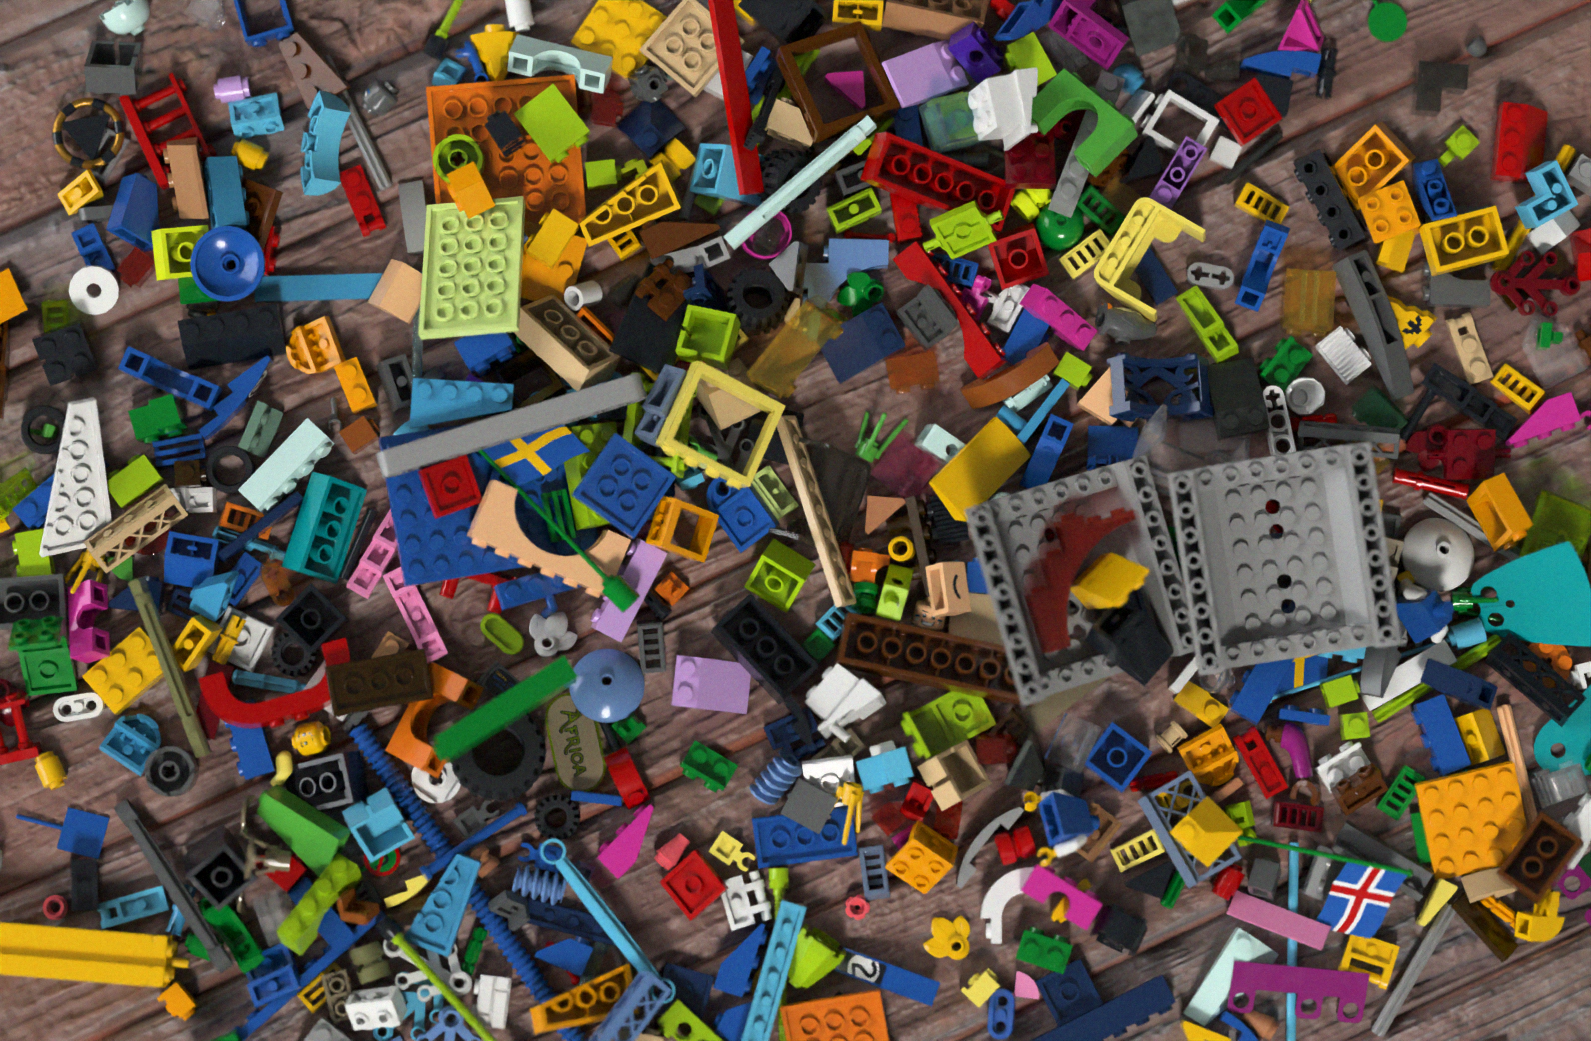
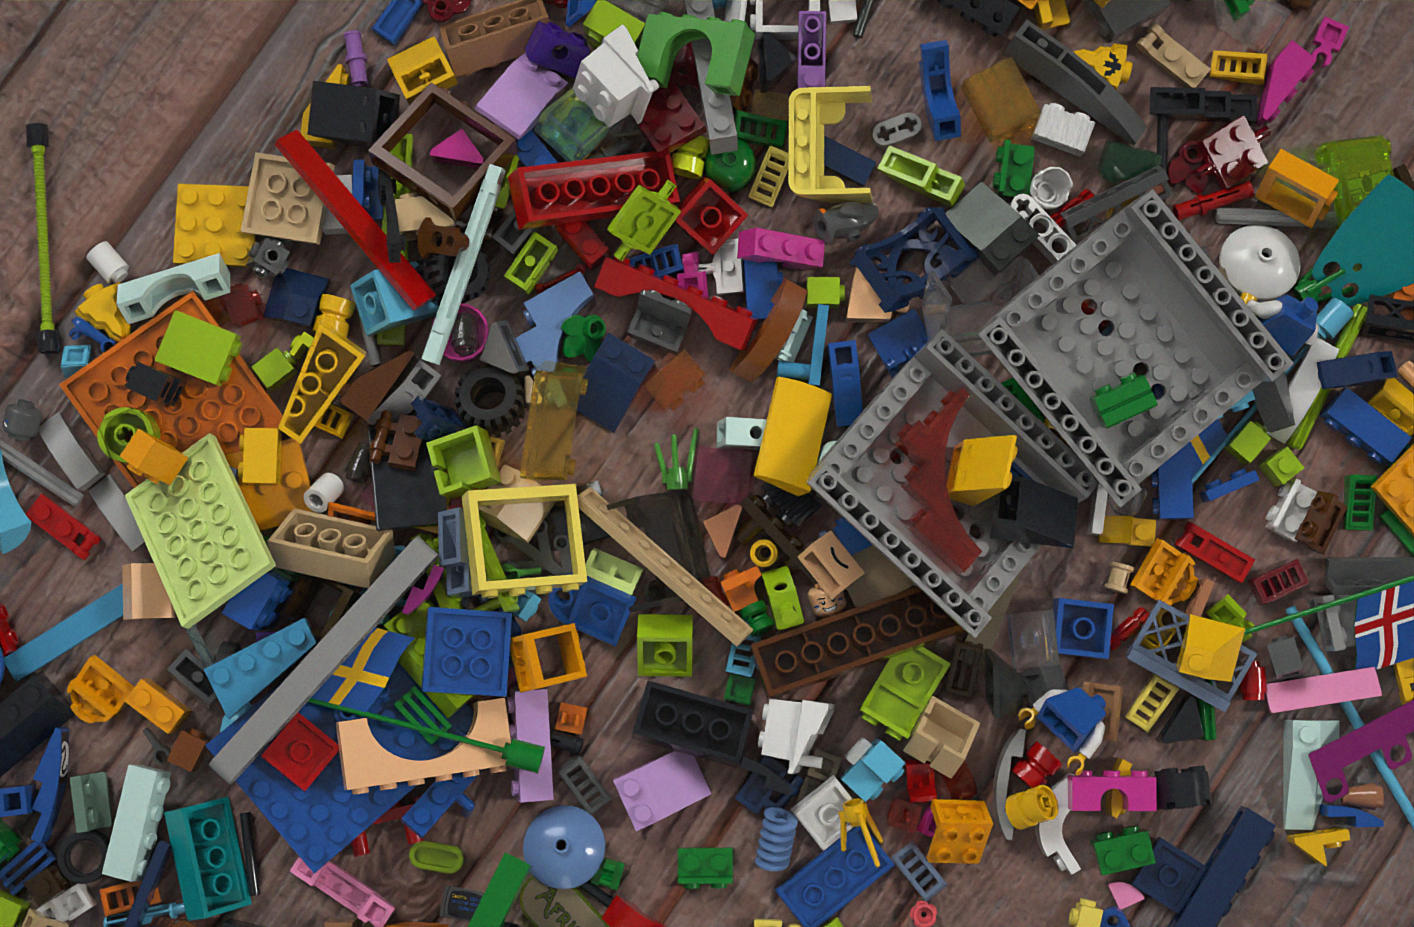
camera: 30 degrees left, 0 degrees up
bright pink slope [346,508,398,599] -> none
white plate [529,612,578,657] -> none
dark grey piece [781,777,838,834] -> none
yellow plate [923,915,970,960] -> none
clear red brick [976,734,1016,764] -> none
yellow slope [1234,182,1289,224] -> none
magenta piece [1266,721,1321,807] -> none
none -> light grey slope [39,412,105,491]
none -> magenta slope [402,564,445,615]
none -> reddish brown piece [418,217,469,259]
none -> yellow wheel [1005,785,1059,830]
none -> green brick [1090,372,1158,429]

